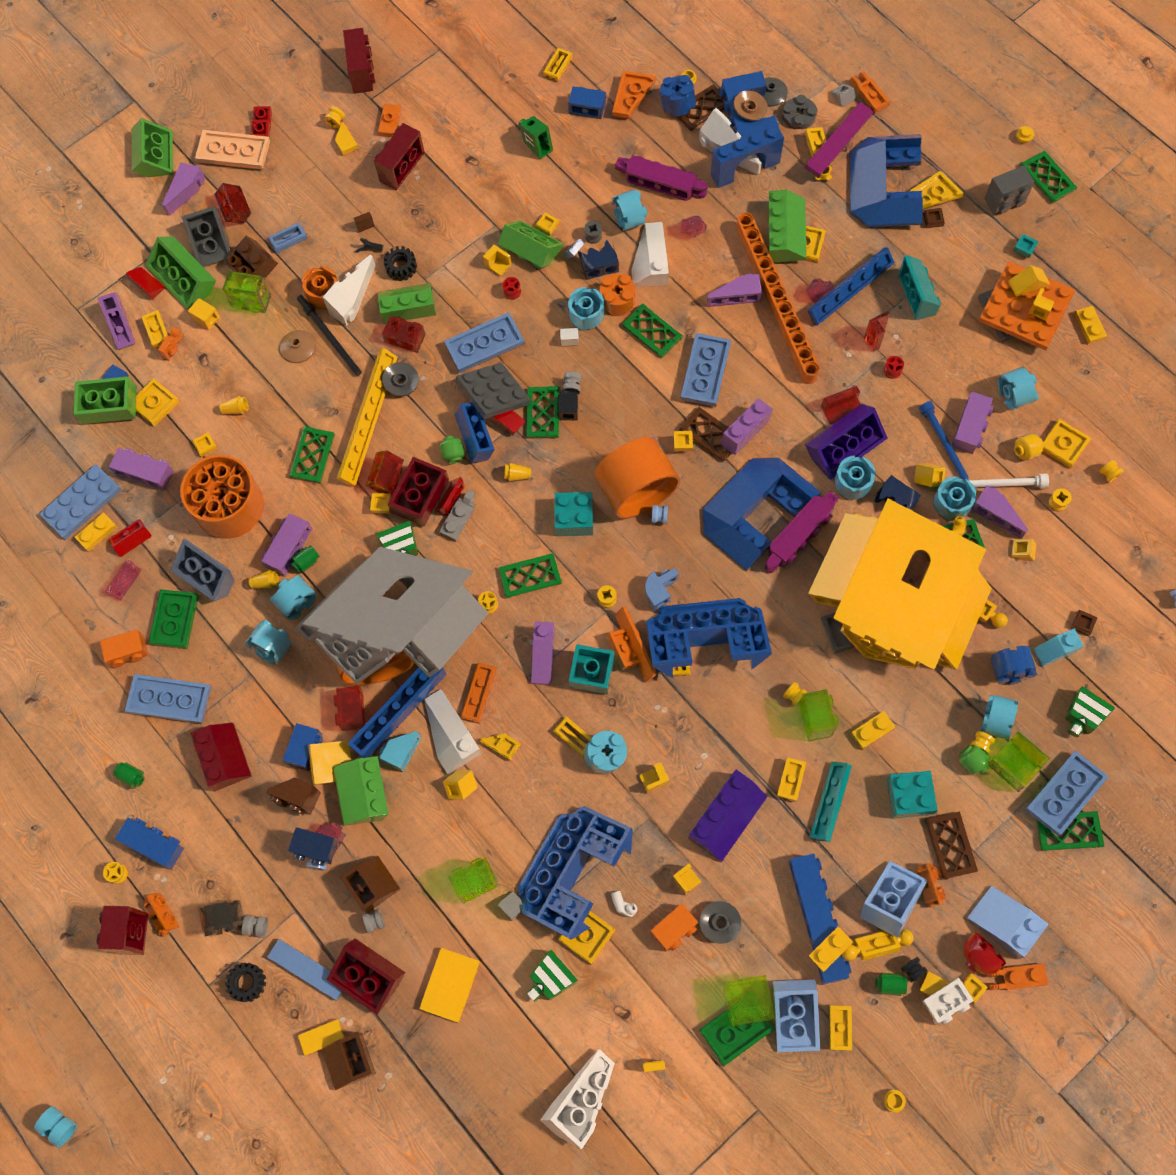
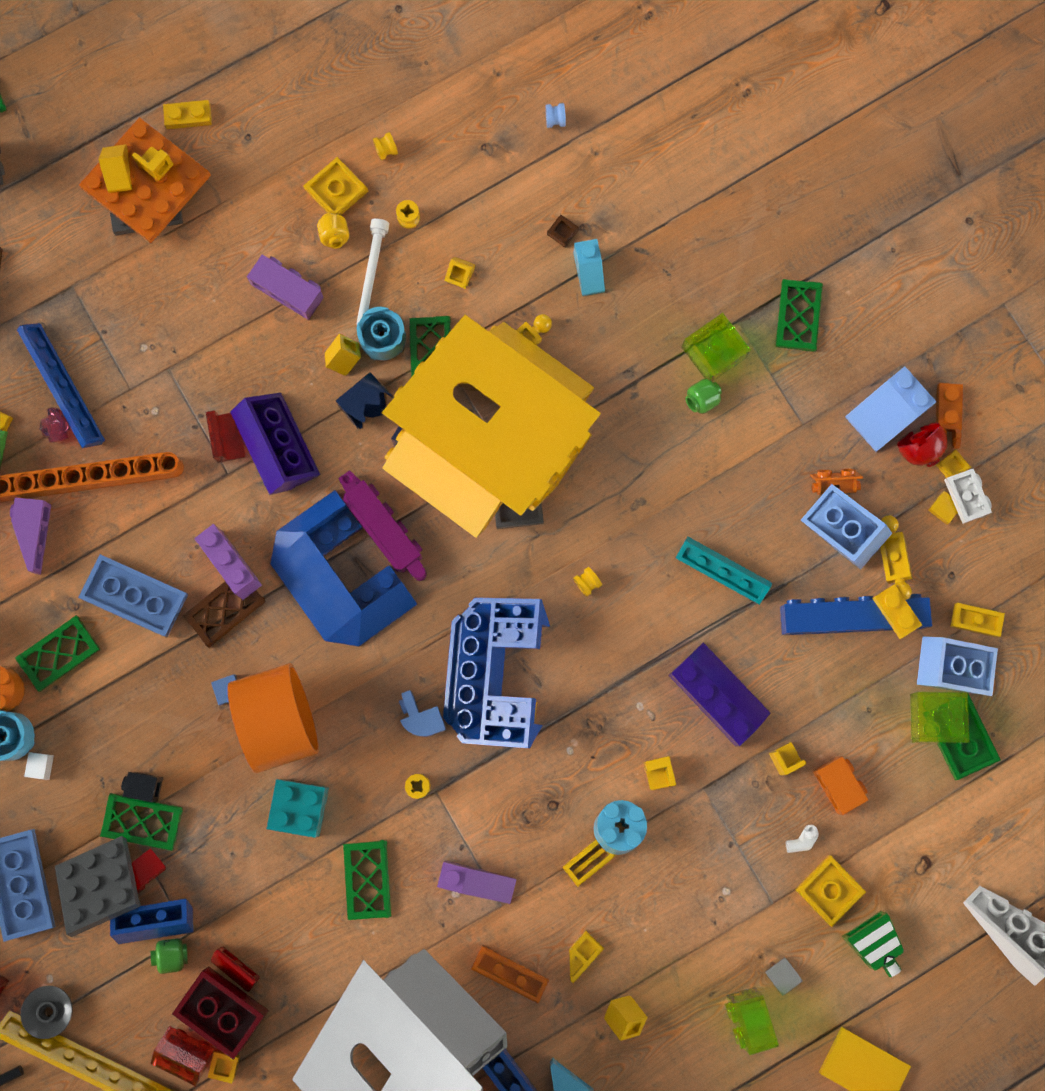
camera: 85 degrees left, 10 degrees up
torso [376,521,418,556] -> none
white wedge [424,689,482,775] -> none
light grey hinge [439,490,476,541] -> none
yellow wheel [478,591,498,614] -> none
yellow cone [504,463,531,481] -> none
blue slope [518,806,633,940] -> none
light grey wheel [562,371,582,395] -> none
teal brick [568,644,615,695] -> none
orange bracket [606,606,656,682] -> none
yellow tile [643,1061,665,1072] -> none
light blue wheel [652,504,668,524] -> none
yellow tile [673,431,693,451] -> none
dark grey dish [700,901,741,944] -> none
yellow plate [777,757,807,802] -> none
clear neon green brick [799,689,839,742] -> none
medium azure brick [834,456,875,500] -> none
yellow plate [851,711,895,750] -> none
clear red panel [864,311,890,352] -> none
green brick [875,972,907,996] -> none
red wheel [884,356,904,379] -> none
teal brick [886,770,938,819] -> none
teal slope [898,255,941,320] -> none
black wheel [900,956,928,983] -> none
blue piece [918,401,969,480] -> none
reddish brown window [925,811,978,880] -> none
yellow arm [950,516,966,536] -> none
yellow wheel [970,731,995,754] -> none
medium lavender slope [972,486,1028,539] -> none
medium azure brick [980,695,1019,740] -> none
blue brick [991,646,1037,685] -> none
medium azure brick [998,367,1039,410] -> none
teal plate [1013,234,1039,258] -> none
medium blue plate [1026,750,1109,837] -> none
green torso [1065,686,1115,737] -> none

